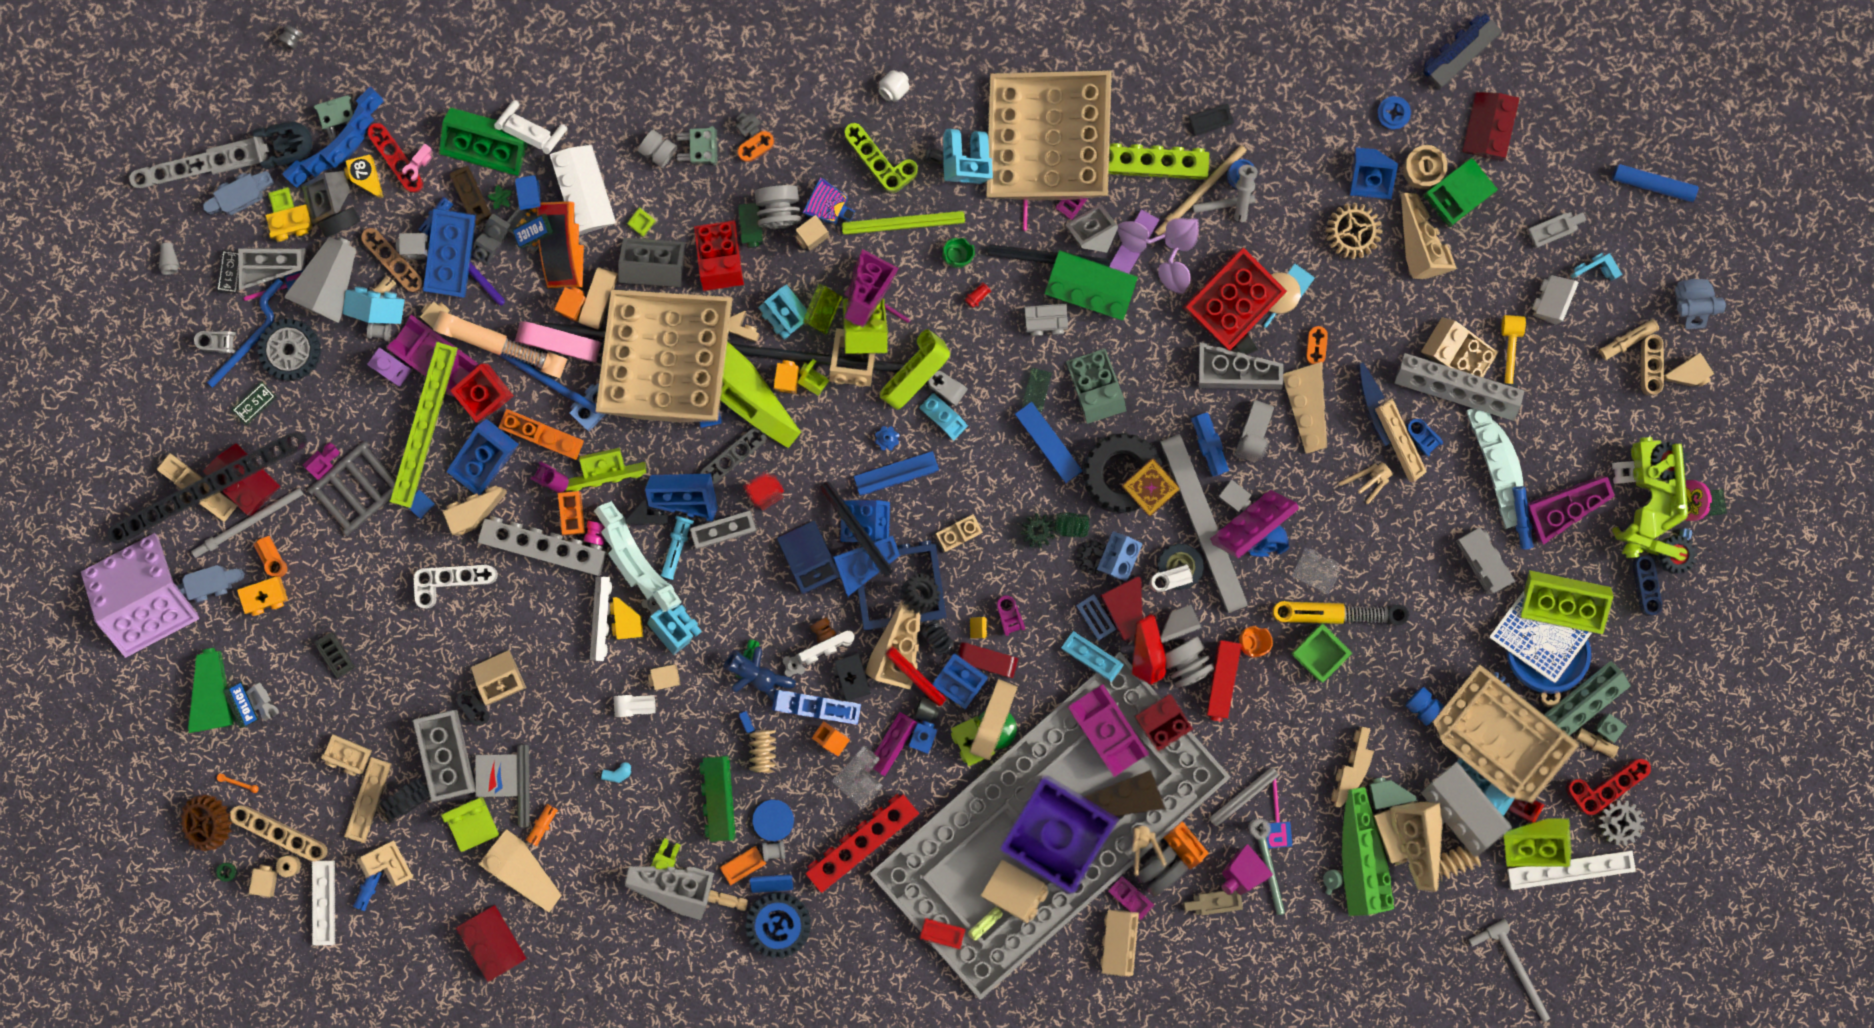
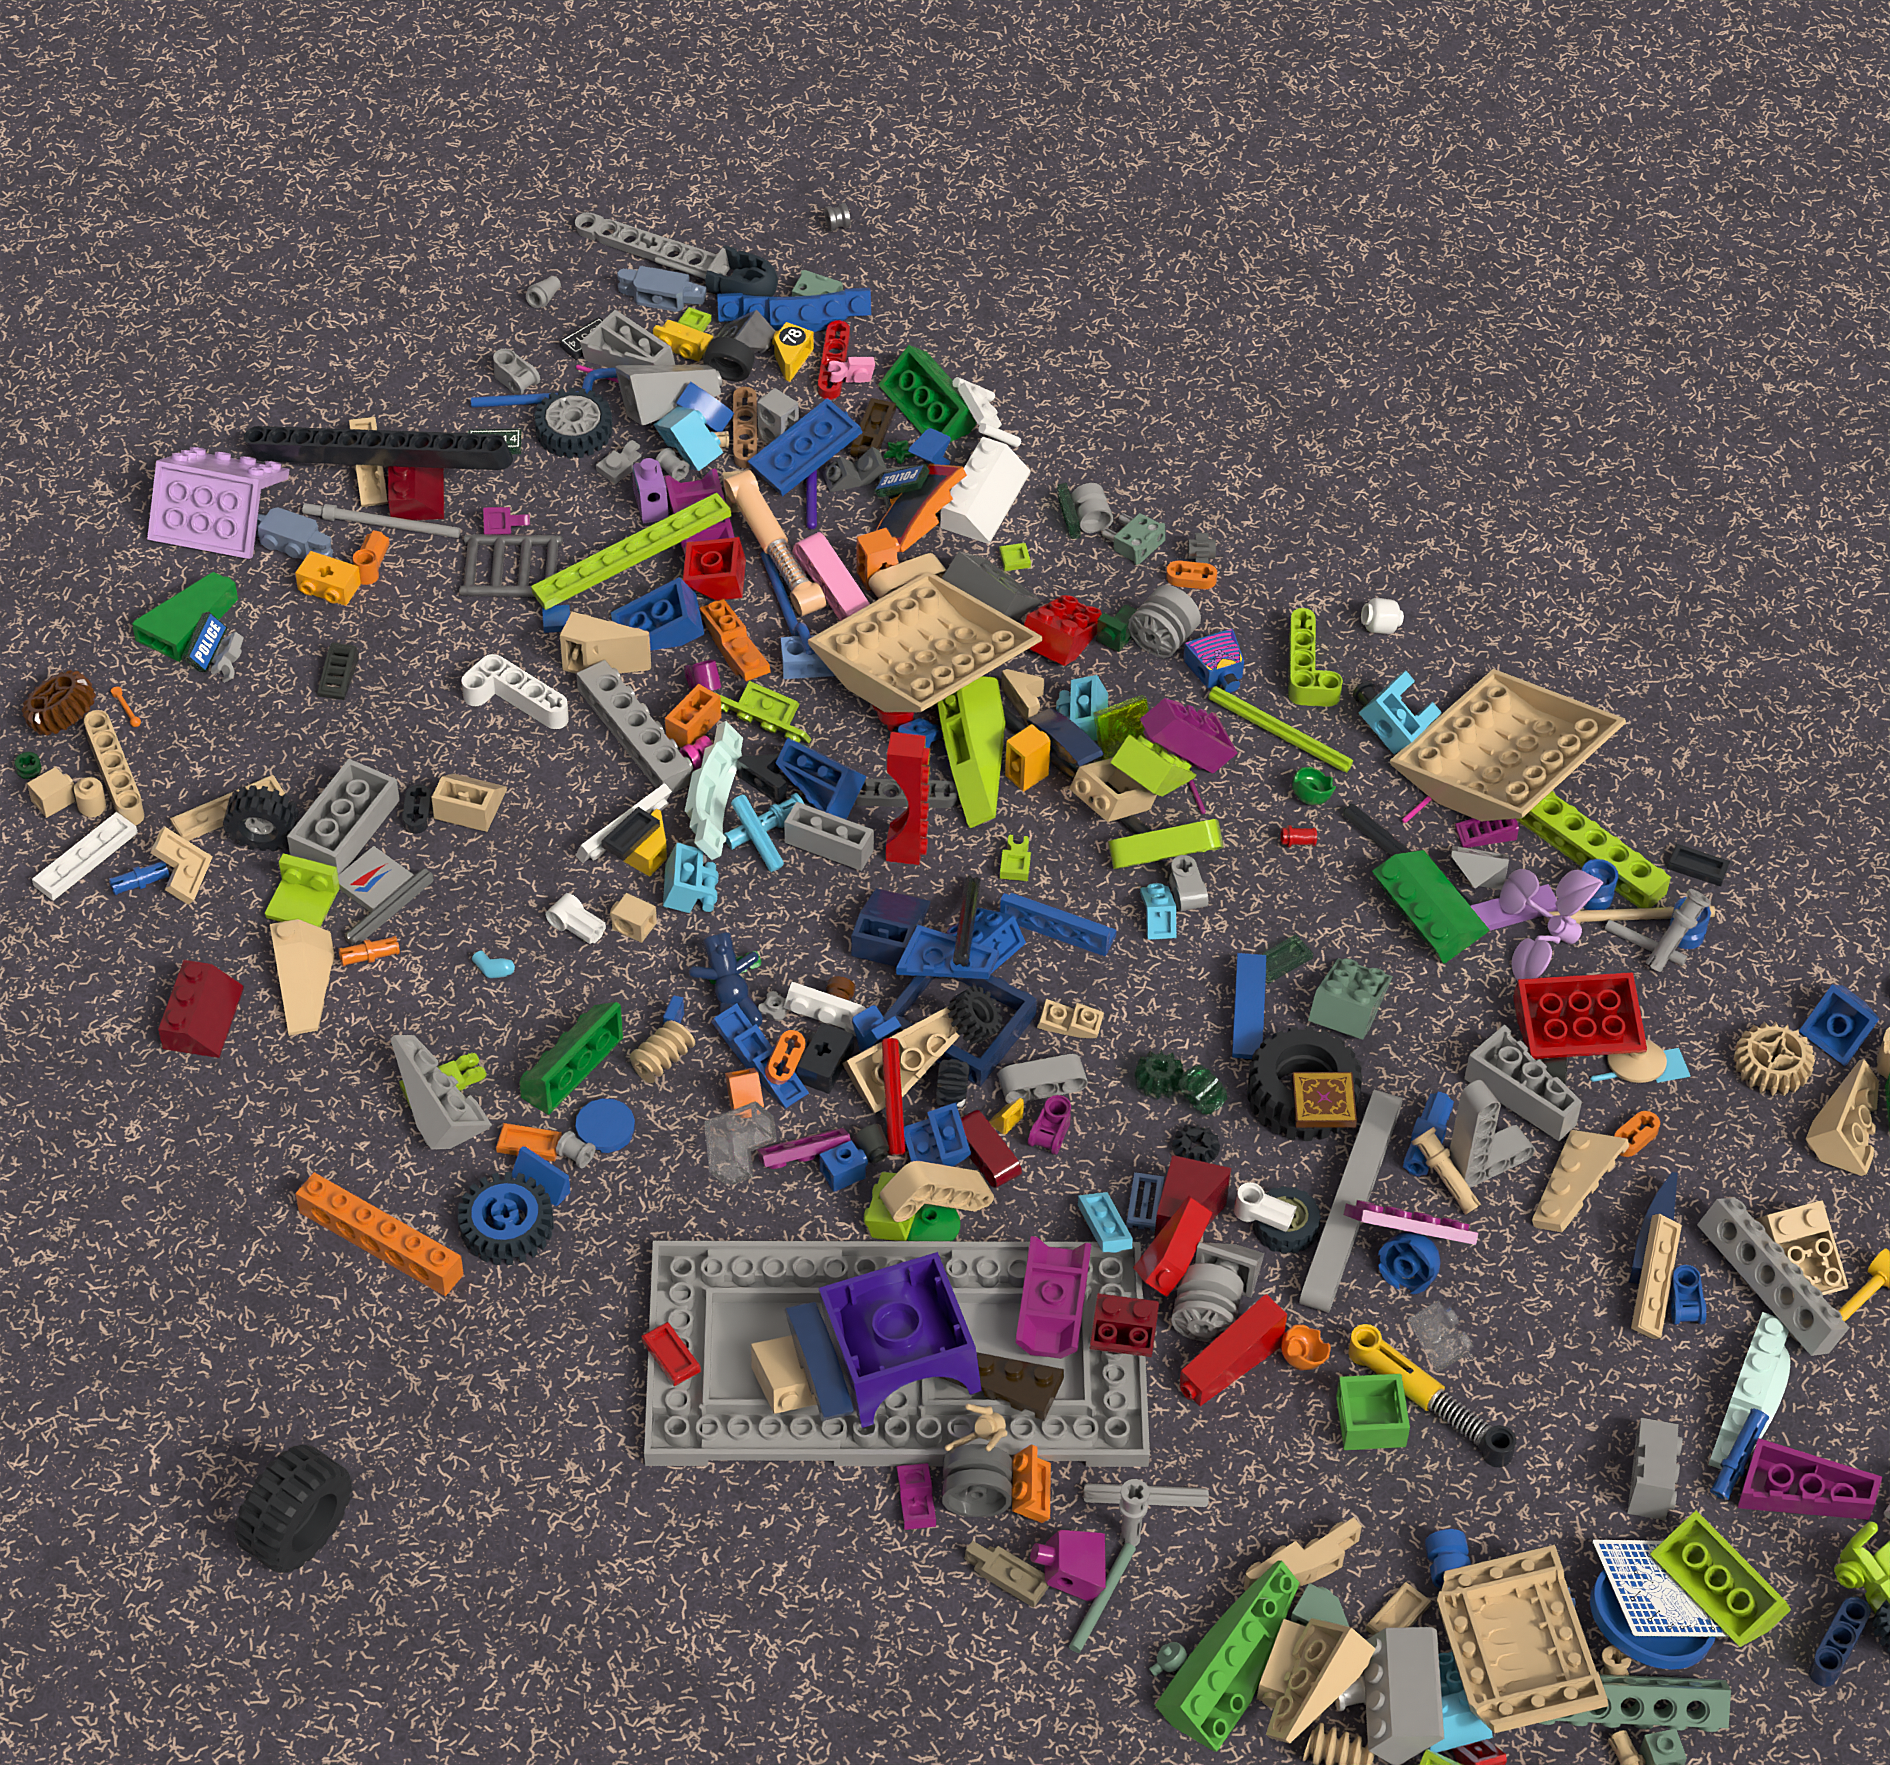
camera: 40 degrees right, 35 degrees down
tan bracket [321,735,372,776] -> none
tan axle [708,890,748,911] -> none
tan brick [796,215,829,251] -> none
lime bracket [798,359,829,396] -> none
red brick [806,793,919,893] -> none
blue plant [875,426,899,451] -> none
yellowish green axle [968,907,1003,940] -> none
light grey brick [1024,304,1068,337] -> none
medium blue brick [1097,531,1142,582] -> none
tan brick [1101,910,1139,976] -> none
light grey brick [1217,480,1251,512] -> none
piece [1266,779,1292,848] -> none
tan plant [1338,462,1392,504] -> none
none -> orange brick [295,1172,464,1296]
none -> light grey plate [596,440,641,484]
none -> black tile [601,807,660,861]
none -> slope [676,381,734,432]
none -> medium azure axle [731,795,784,872]
none -> orange beam [765,1030,805,1085]
none -> dark blue slope [785,1302,854,1421]
none -> blue slope [852,1005,901,1053]
none -> light grey beam [998,1054,1088,1103]
none -> lime plate [1000,835,1031,881]
none -> dark blue slope [1026,708,1103,767]
none -> clear green tile [1057,483,1081,539]
none -> tan tile [1366,1582,1431,1635]
none -> tan pin [1411,1127,1481,1215]
none -> blue wheel [1582,859,1618,910]

